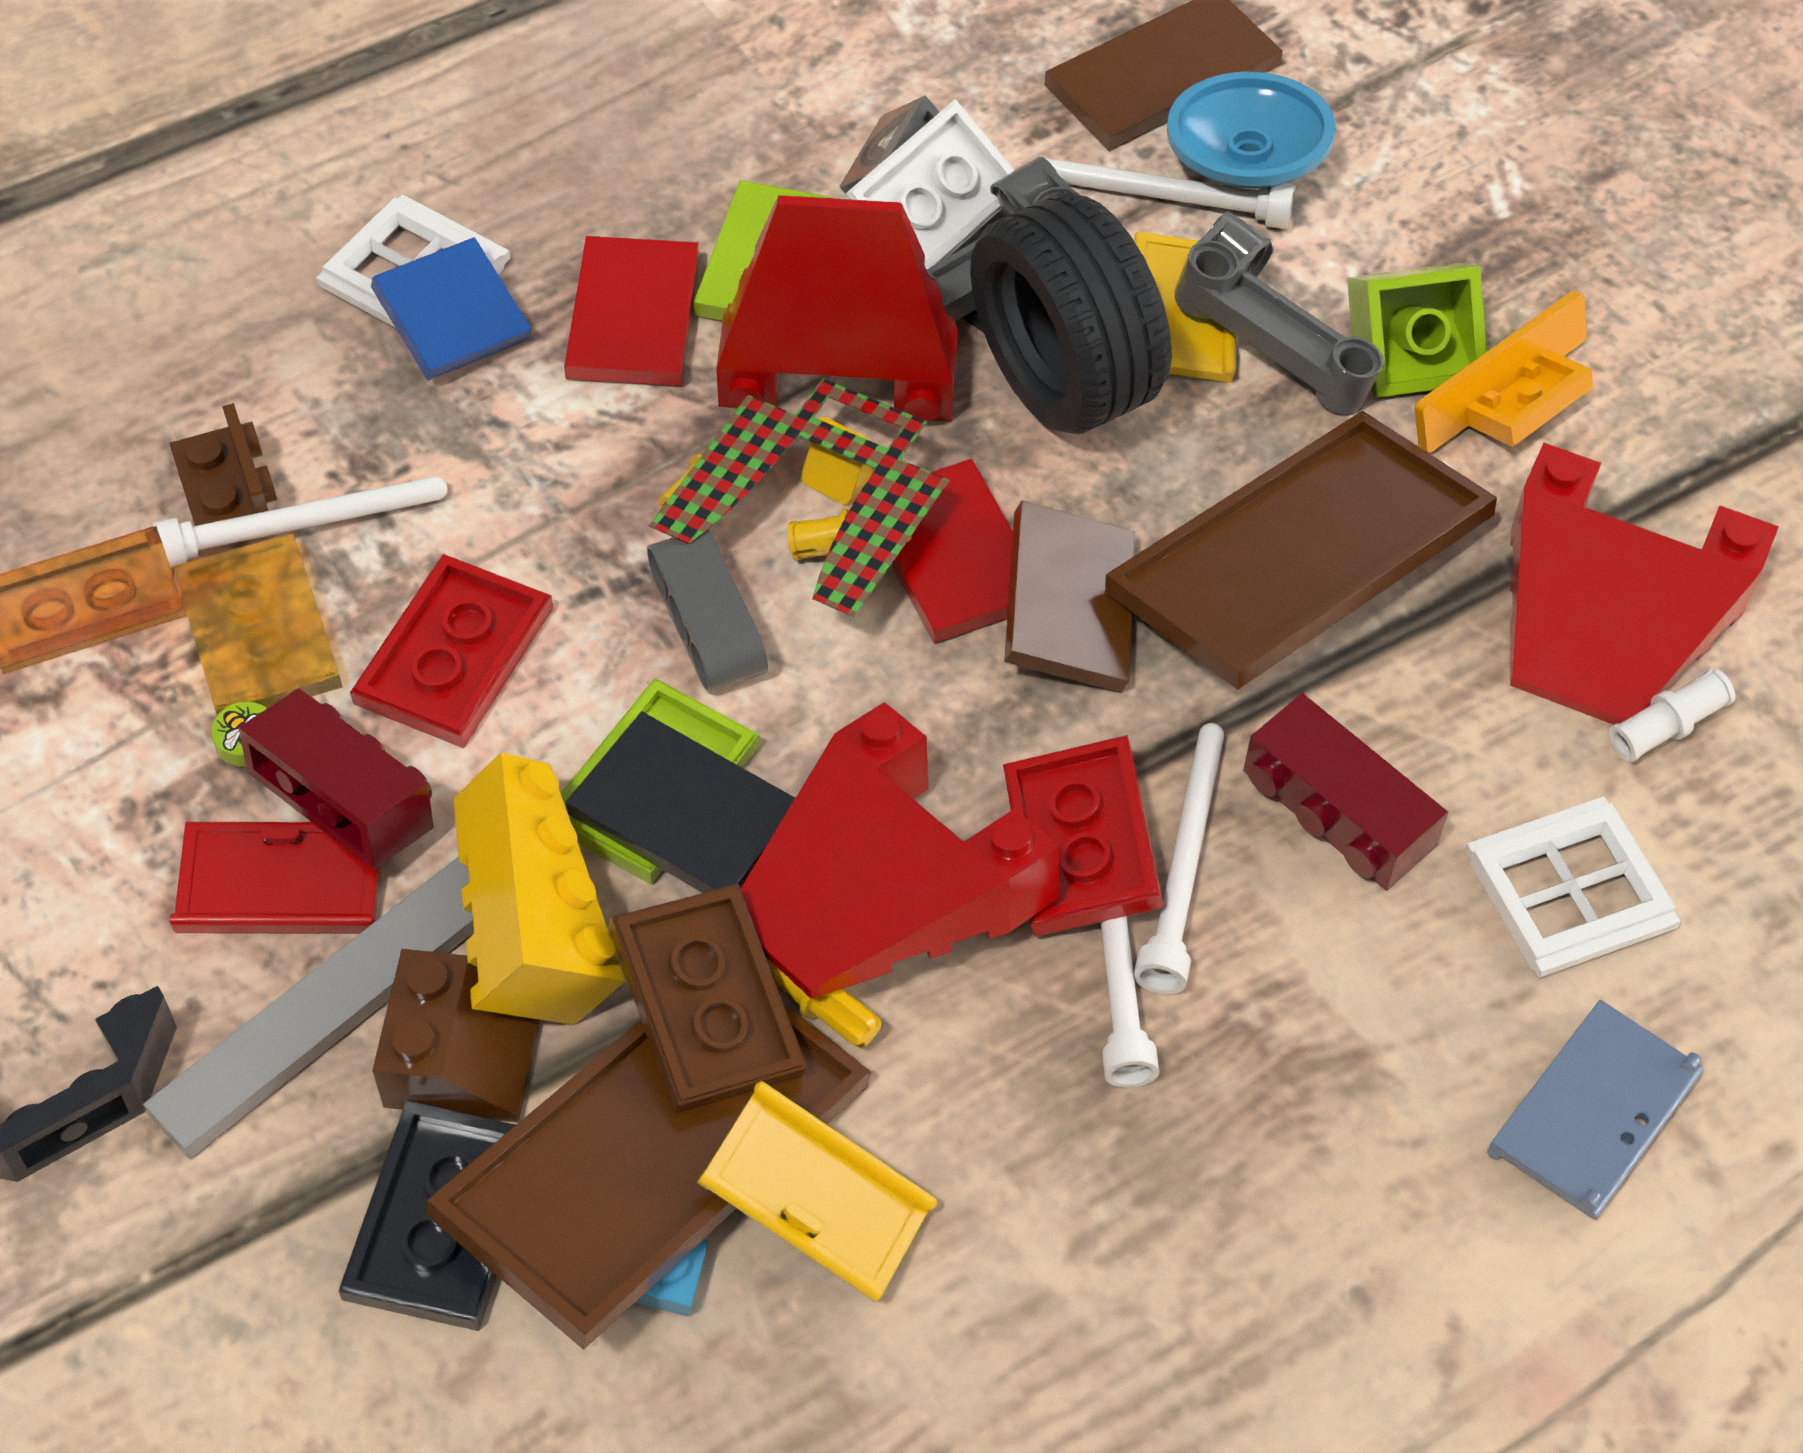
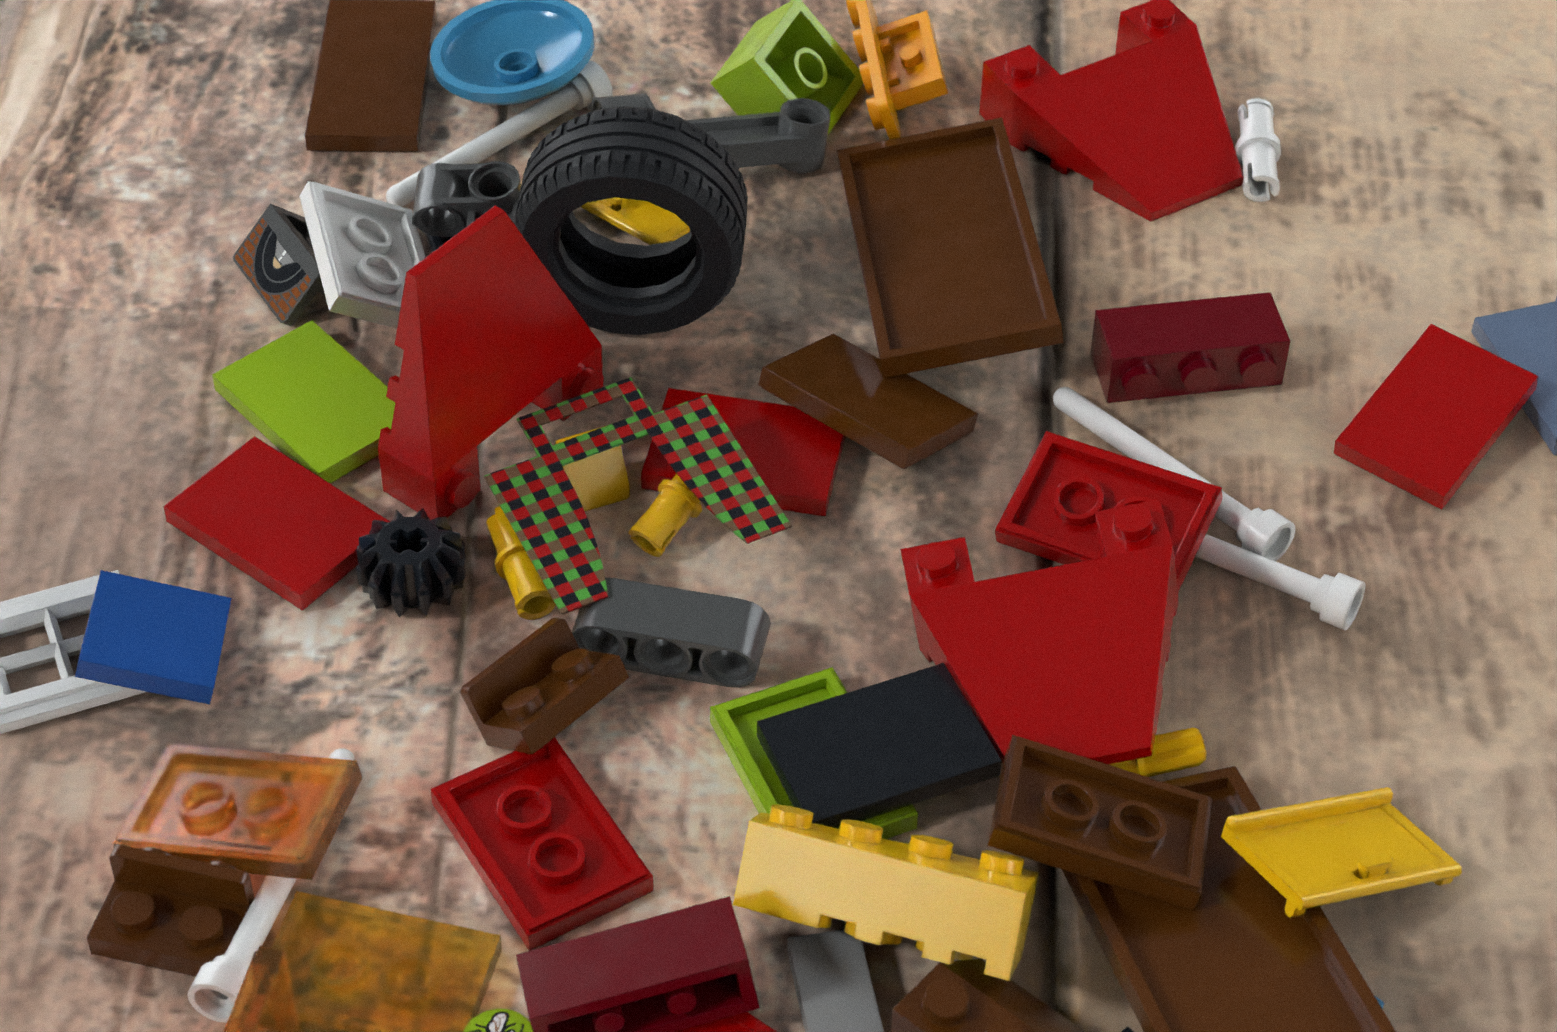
camera: 55 degrees left, 10 degrees down
white piece [1465,796,1681,978] -> none
none -> clear orange tile [112,744,363,880]
none -> black gear [356,508,466,618]
none -> reddish brown bracket [460,618,630,754]
none -> red tile [1334,324,1538,510]

